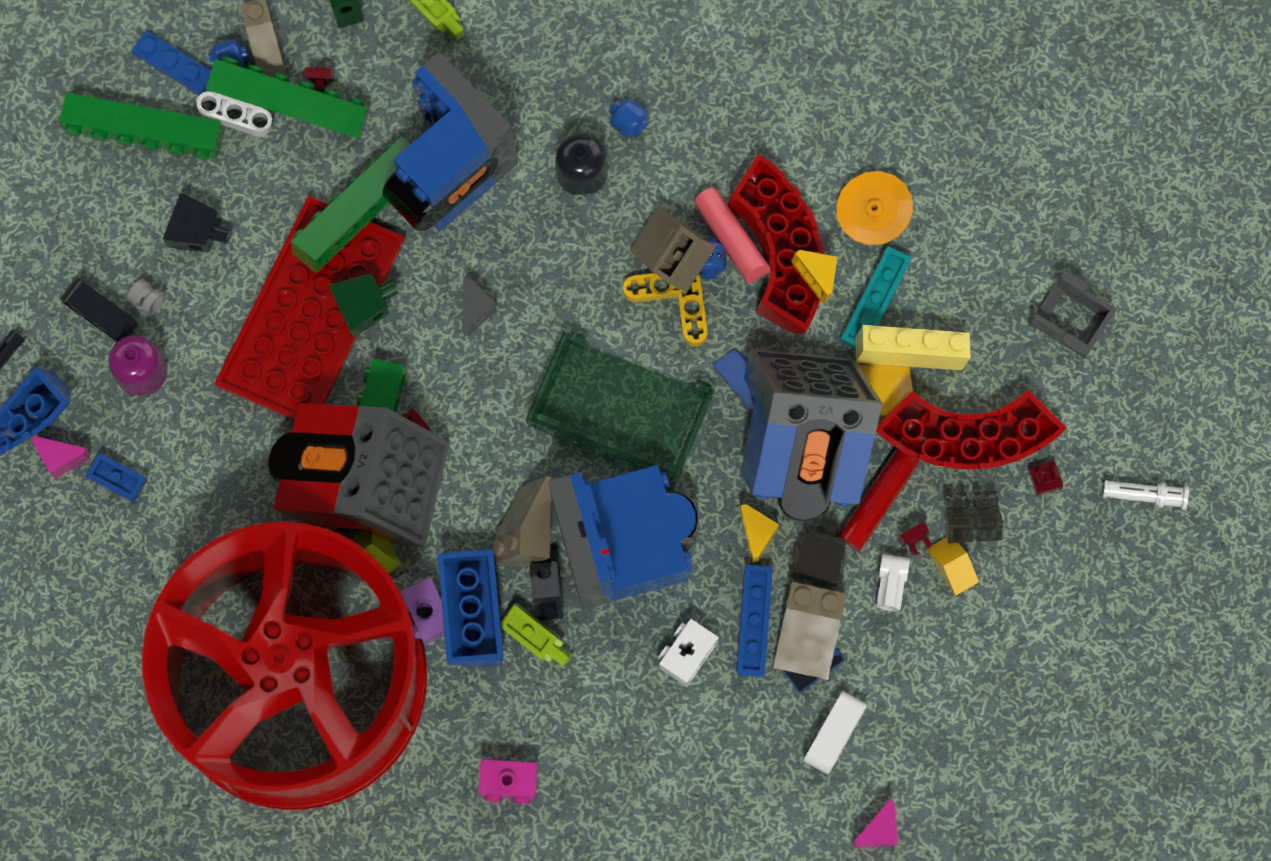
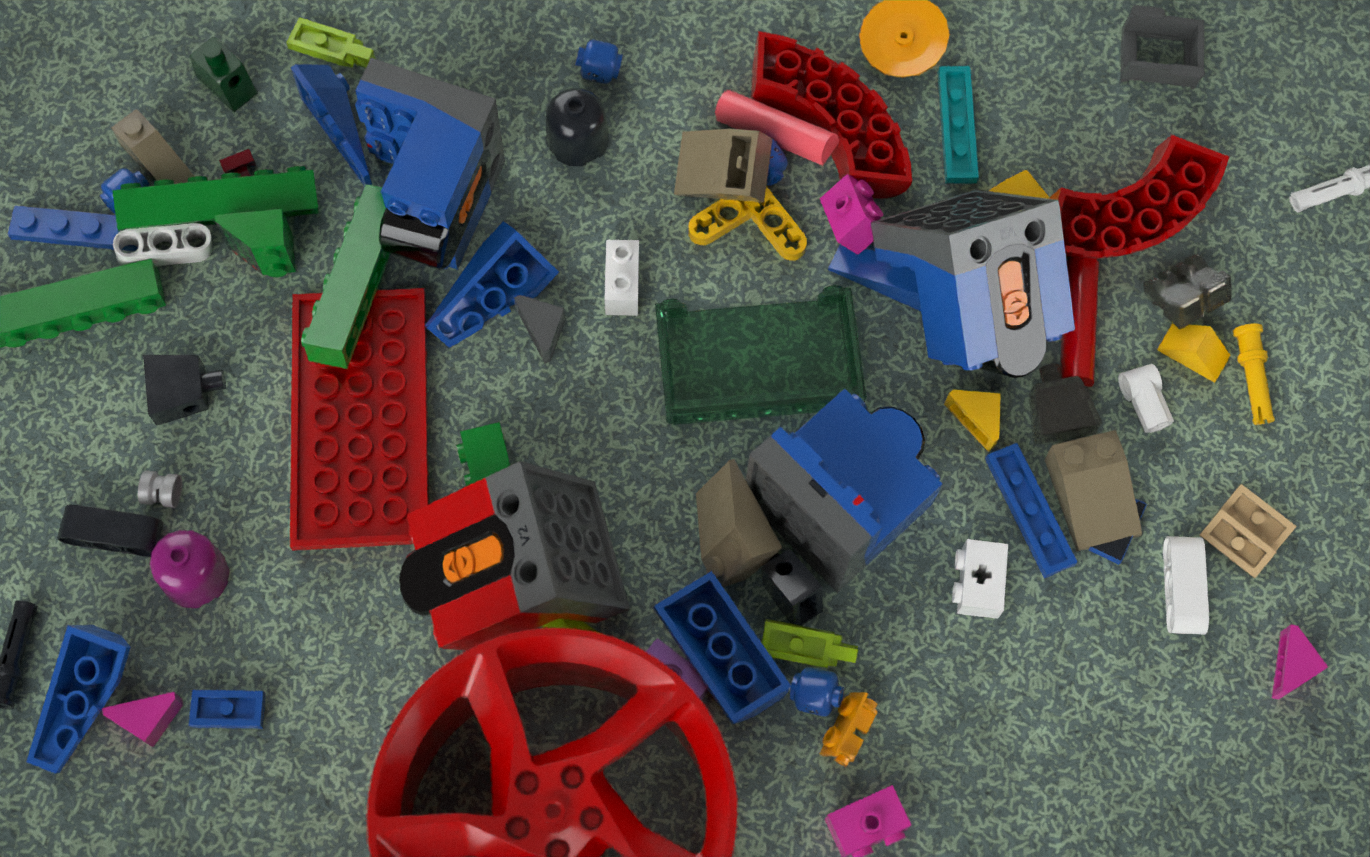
camera: 35 degrees left, 5 degrees down
dark green torso [329,274,398,338] -> none
yellow slope [791,250,837,304] -> none
light yellow brick [855,325,971,370] -> none
dark red tile [897,522,931,556] -> none
dark red tile [1028,461,1064,496] -> none
none -> green slope [215,209,296,277]
none -> blue wedge [290,64,372,187]
none -> blue wedge [425,221,559,348]
none -> white brick [605,240,639,316]
none -> blue head [790,667,844,716]
none -> light orange hinge [819,692,878,767]
none -> dark pink brick [820,174,883,255]
none -> tan slope [1199,484,1297,578]
none -> yellow pin [1233,323,1275,425]

